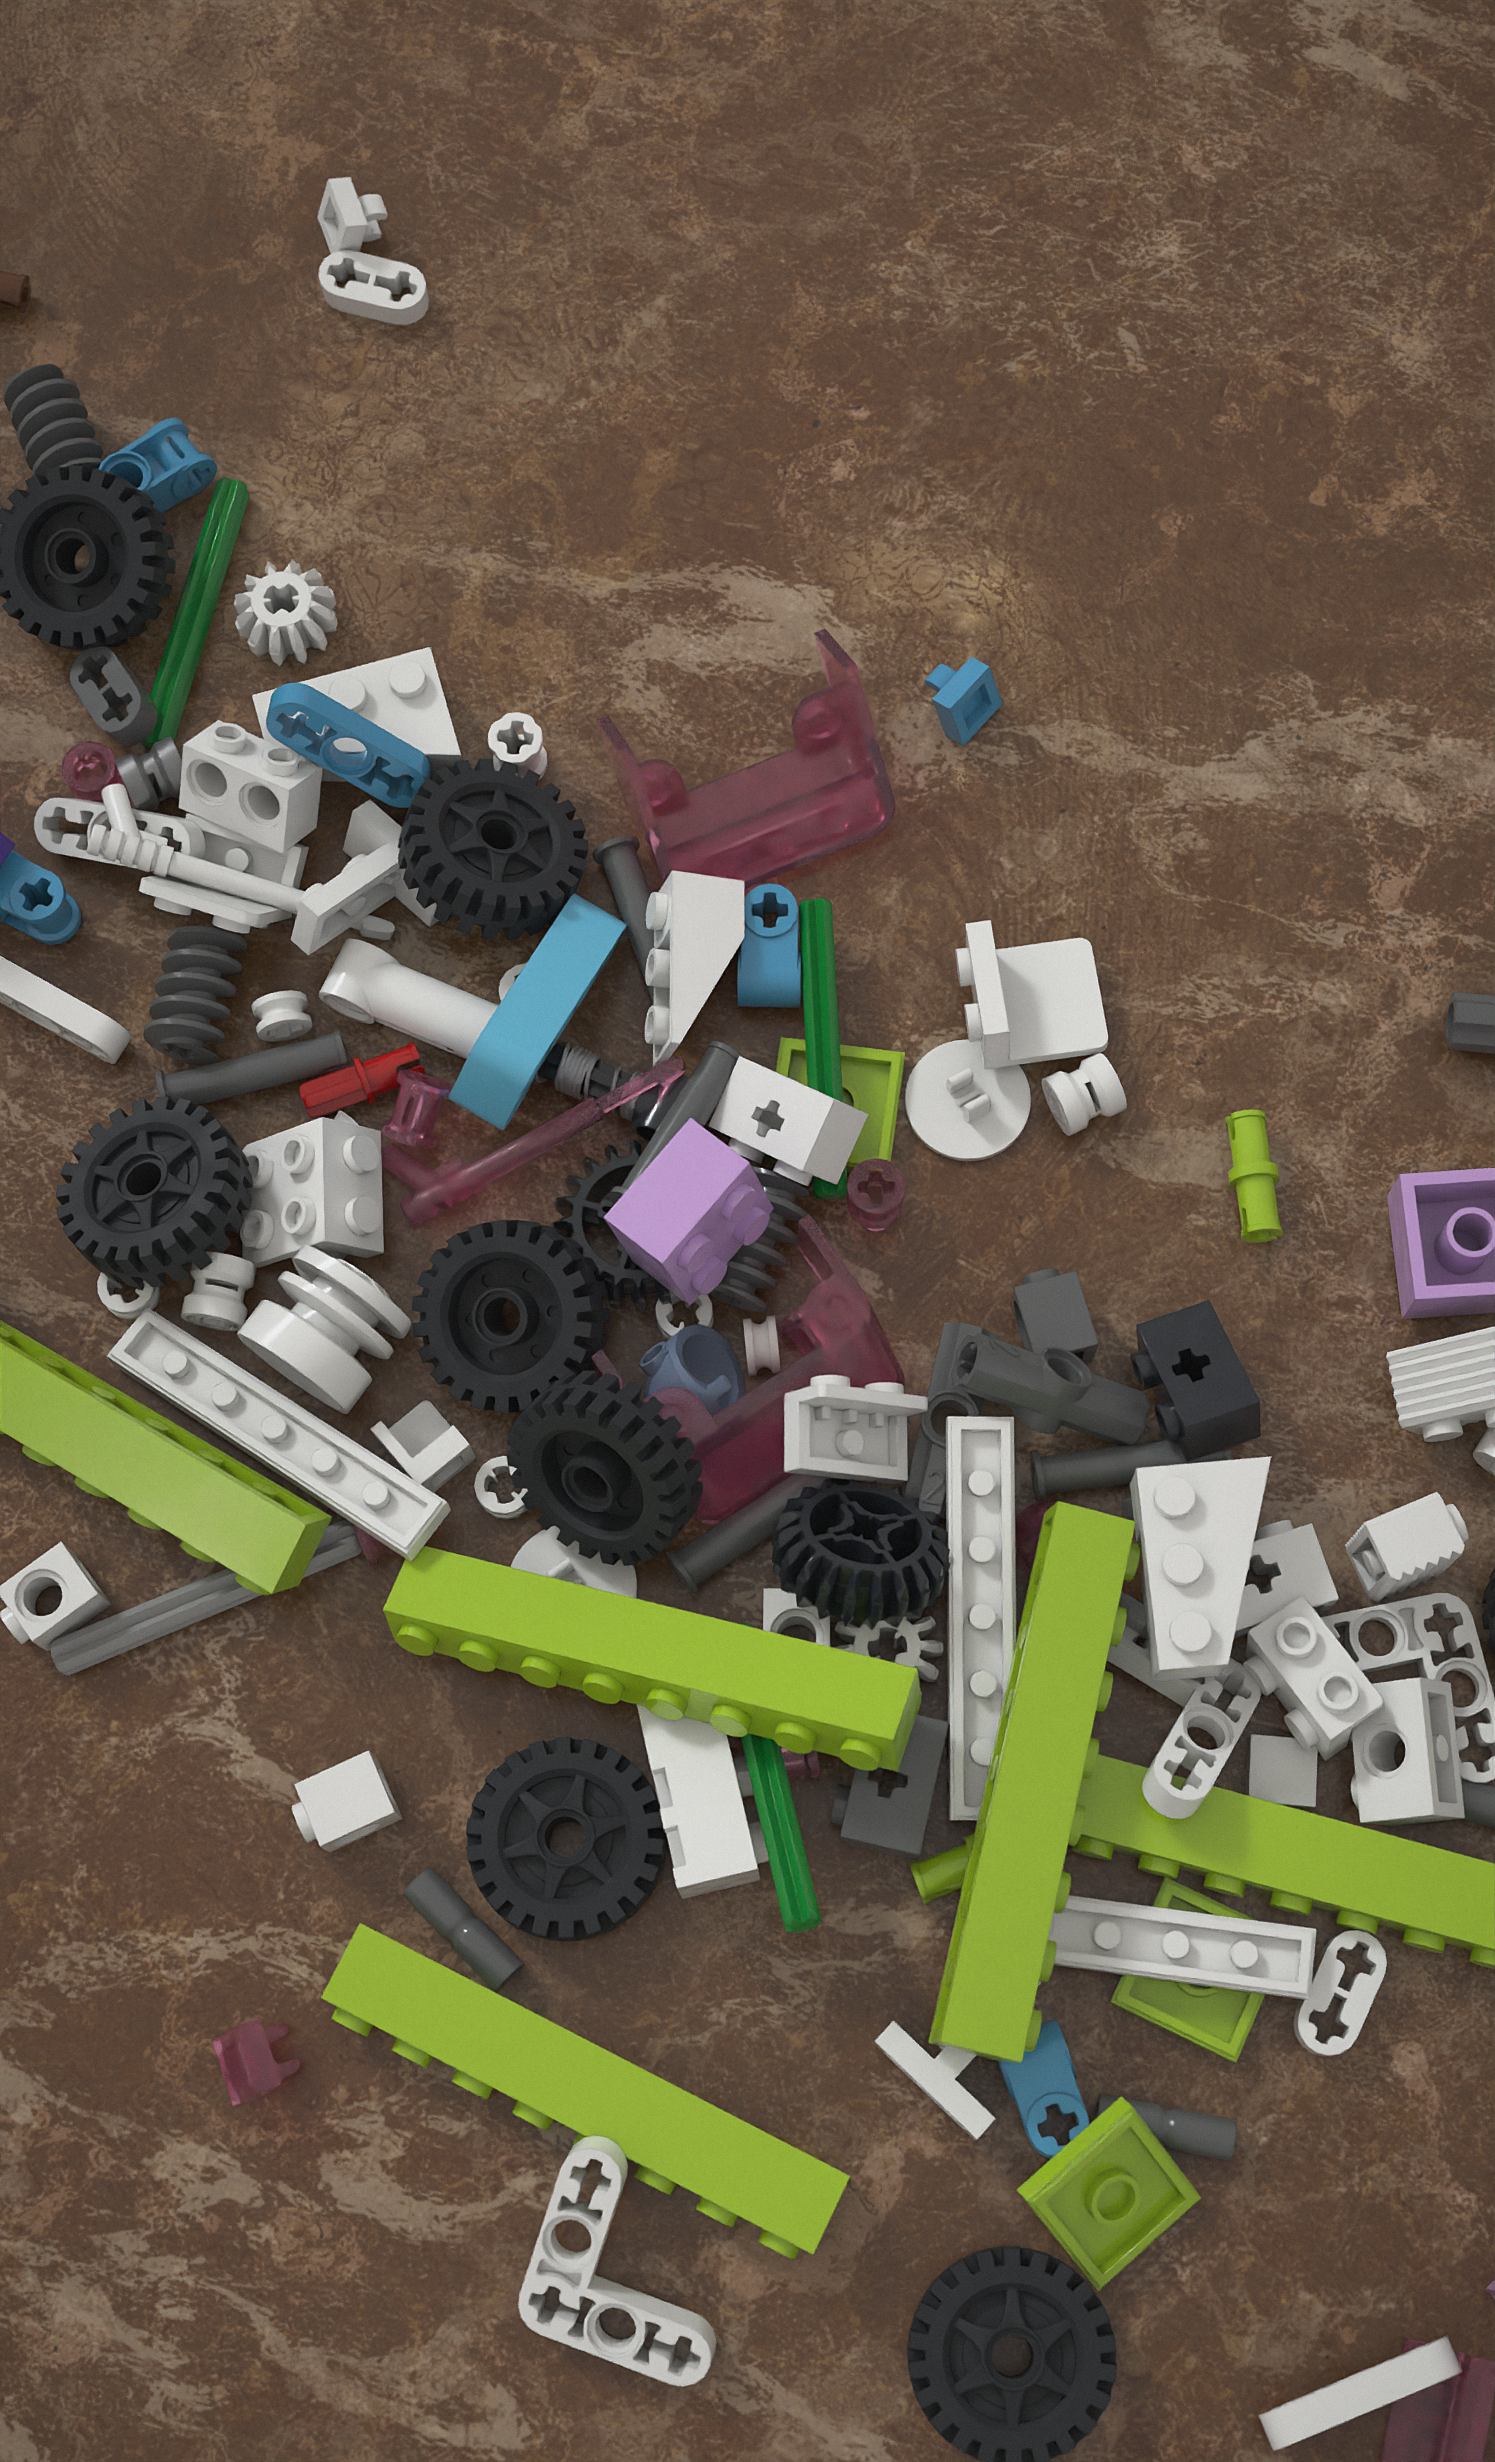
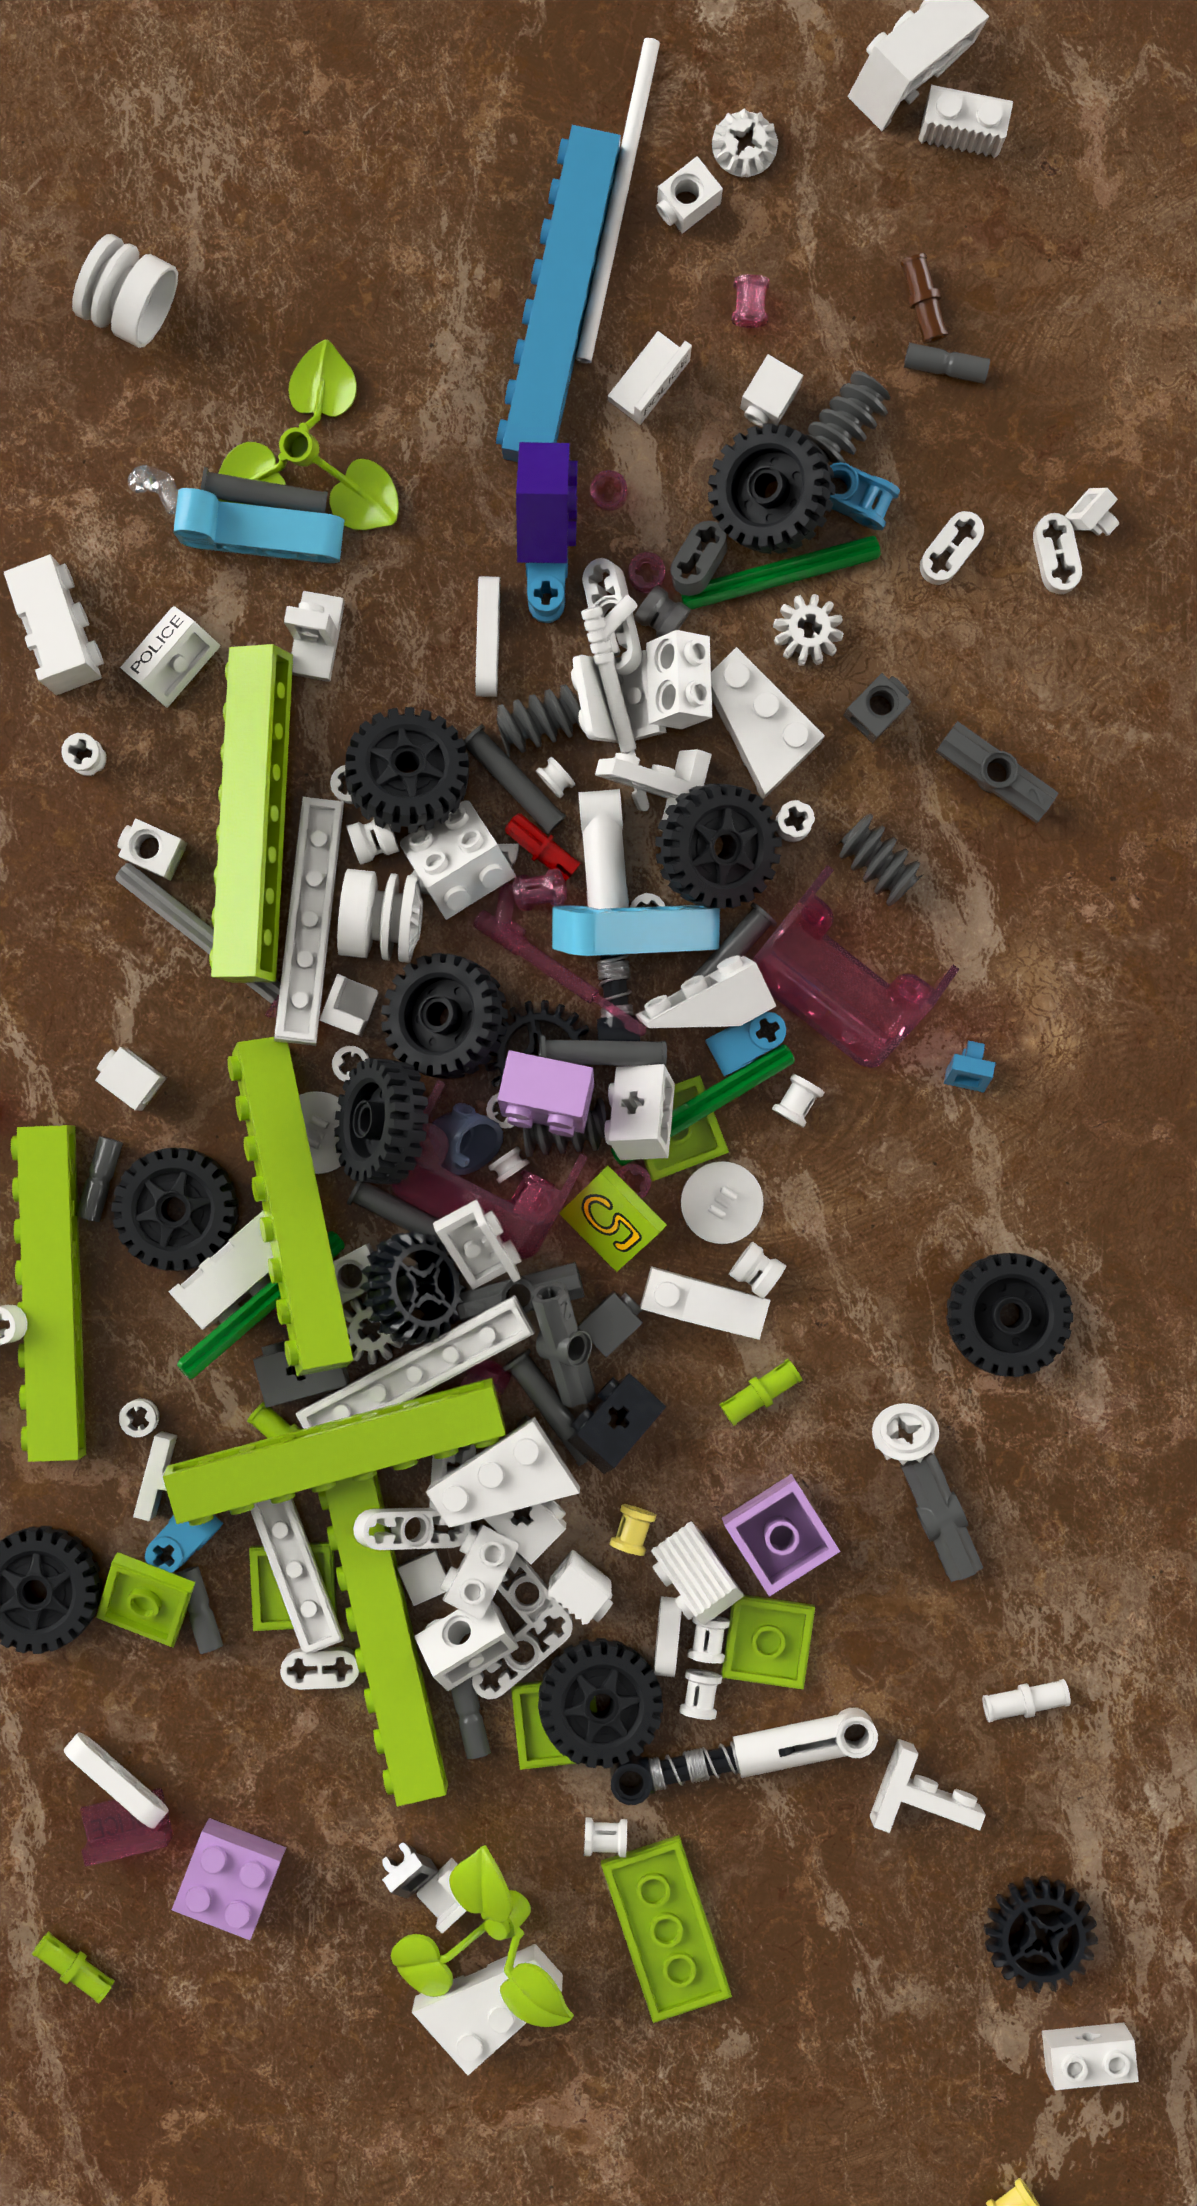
camera: 55 degrees right, 15 degrees up
dark azure beam [266,683,431,808] -> none
white bracket [955,920,1108,1069] -> none
none -> white bush [119,1398,159,1437]
none -> lime tile [559,1166,667,1272]
none -> light yellow bush [609,1504,657,1556]
none -> white slope [640,1266,770,1340]
none -> white bush [772,1073,825,1128]
none -> dark grey piece [836,813,924,906]
none -> dark grey brick [843,673,911,744]
none -> white gear [872,1403,939,1465]
none -> dark grey piece [904,342,990,384]
none -> white beam [920,511,984,585]
none -> dark grey piece [935,721,1059,823]
none -> black wheel [946,1253,1073,1377]

